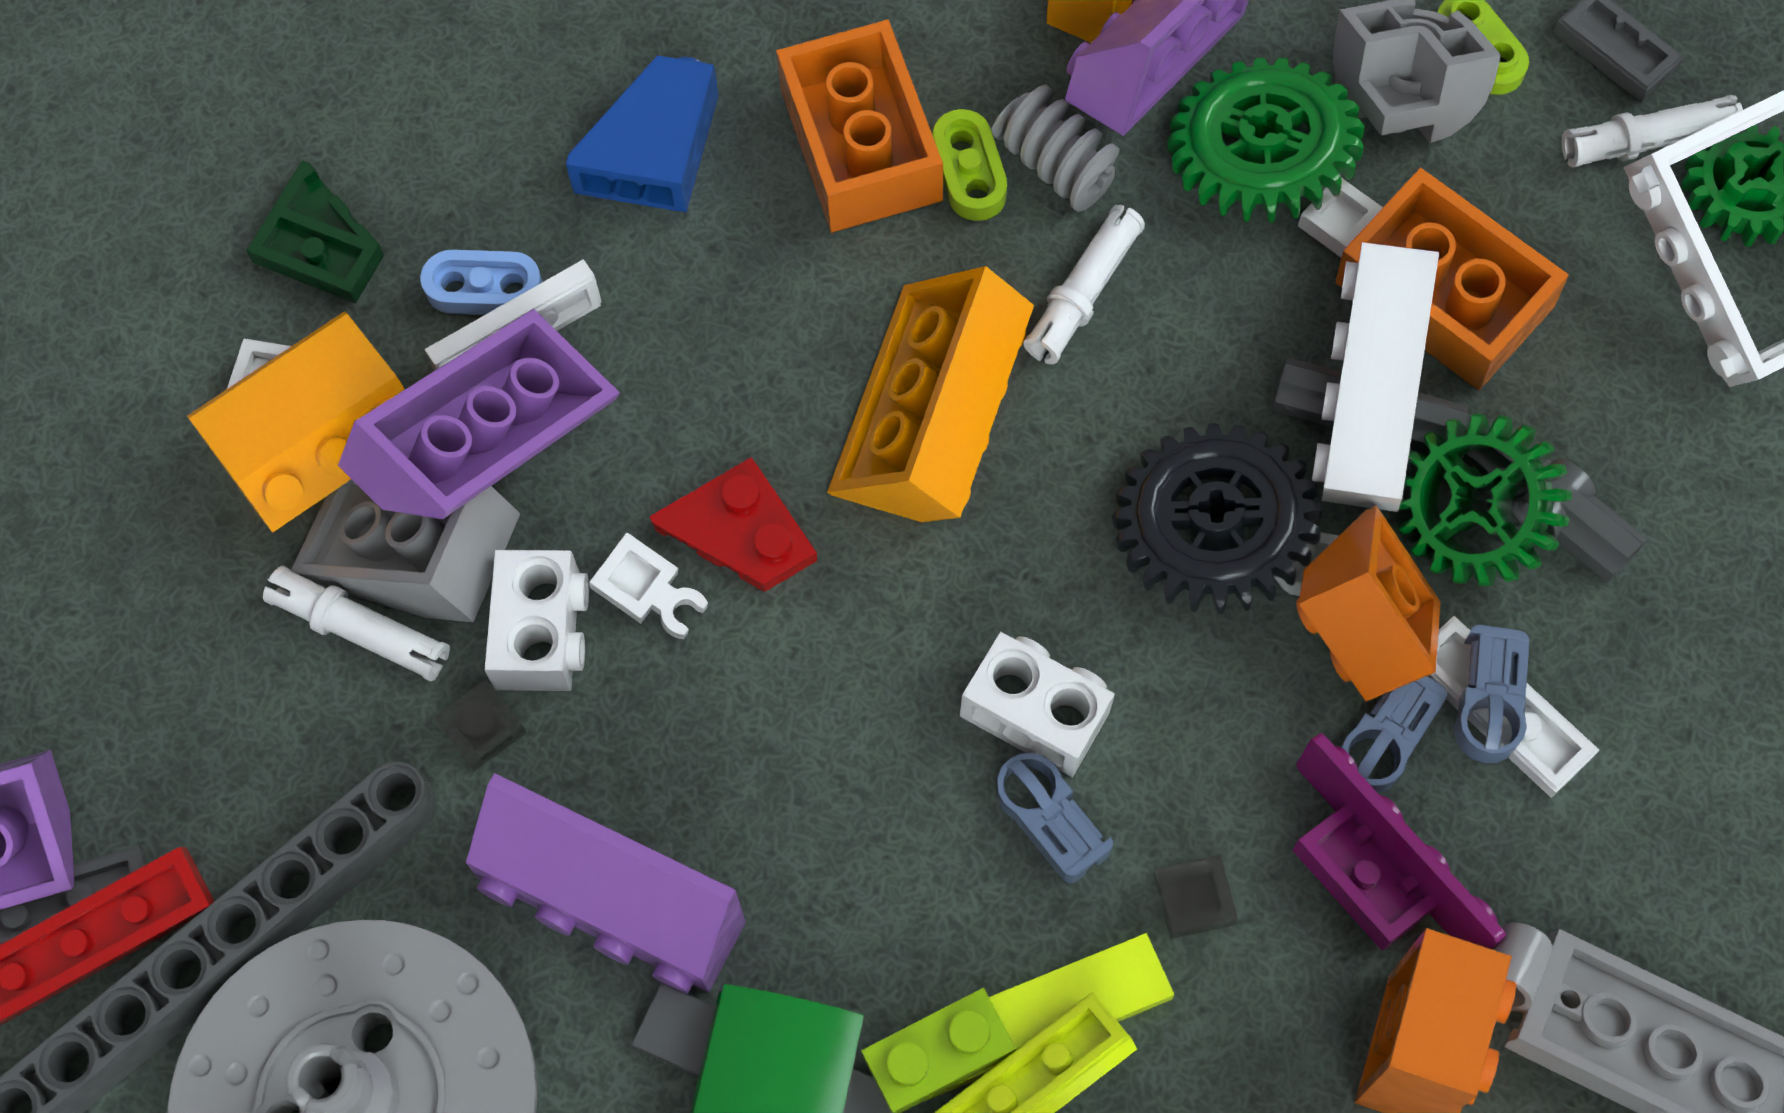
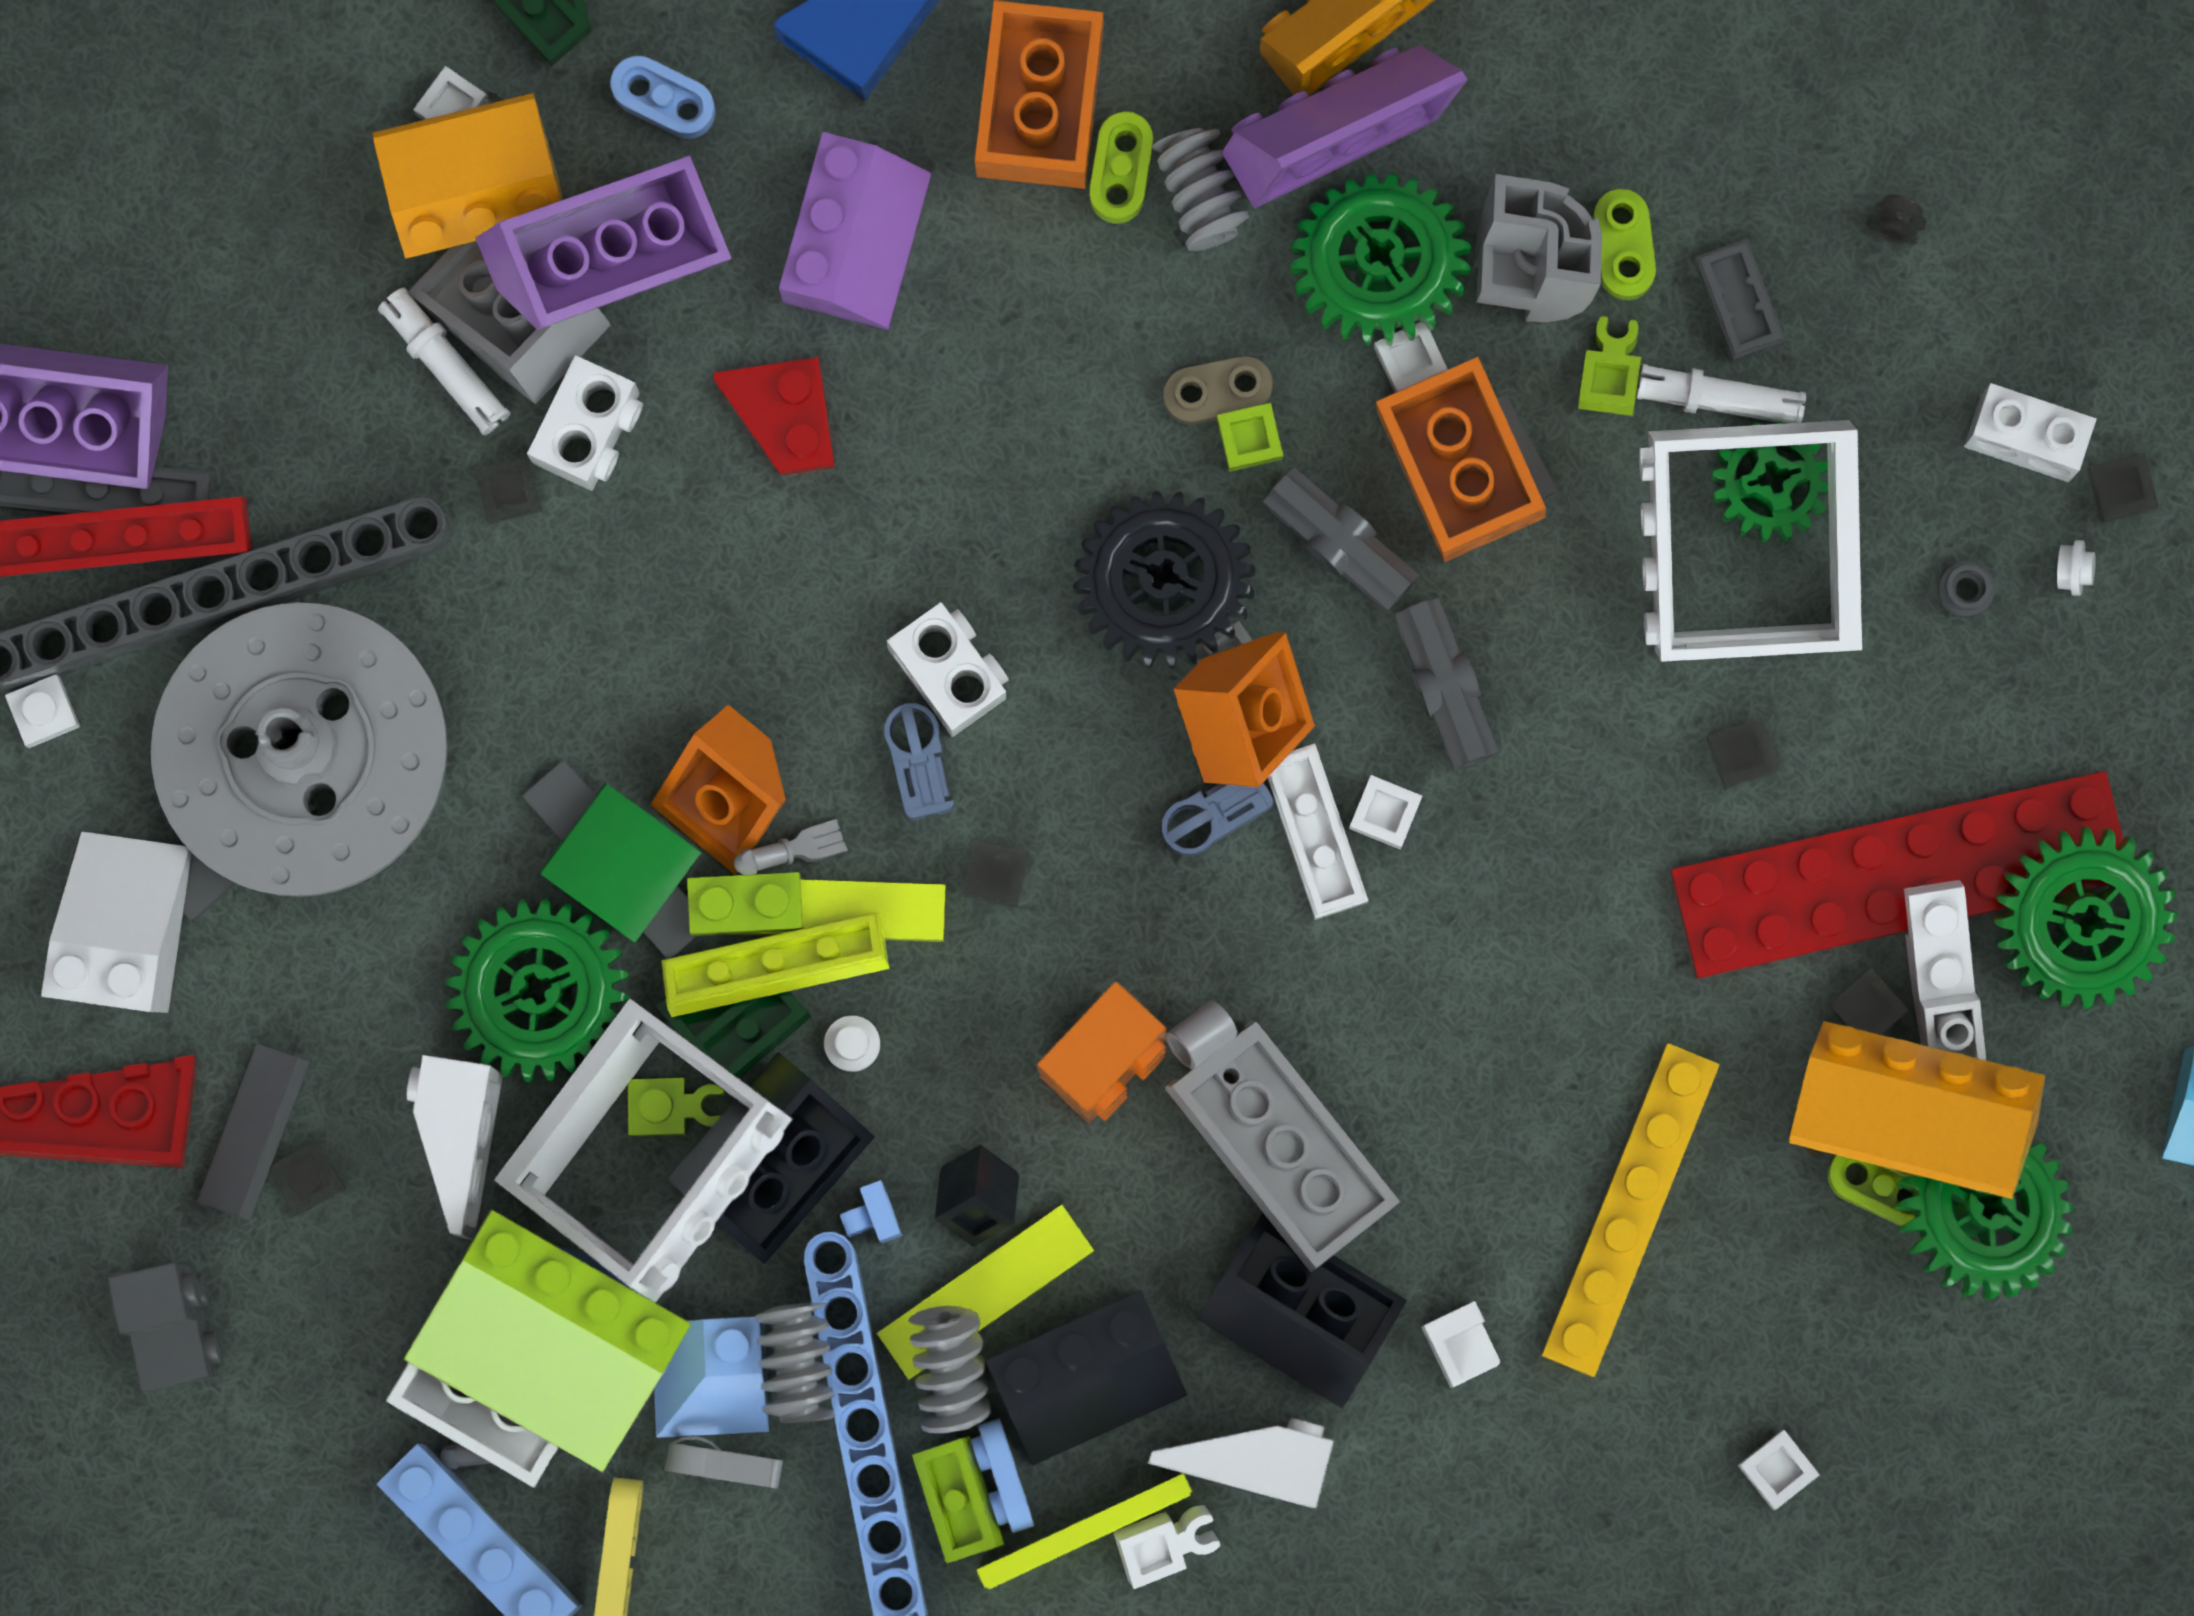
camera: 25 degrees right, 15 degrees up
white tile [425,259,602,371] -> none
medium lavender slope [466,773,746,994] -> none
white plate [589,533,708,639] -> none
light orange slope [827,266,1034,522] -> none
white pin [1024,205,1145,364] -> none
magenta bracket [1292,733,1506,952] -> none
white brick [1312,242,1439,512] -> none
green gear [1399,413,1572,586] -> none
sand blue piece [1454,625,1529,763] -> none
none -> orange slope [650,705,786,875]
none -> light grey piece [734,819,848,875]
none -> medium lavender slope [779,132,932,330]
none -> dark tan plate [1164,356,1273,425]
none -> lime plate [1217,403,1283,472]
none -> white plate [1349,775,1422,850]
none -> lime plate [1578,316,1641,416]

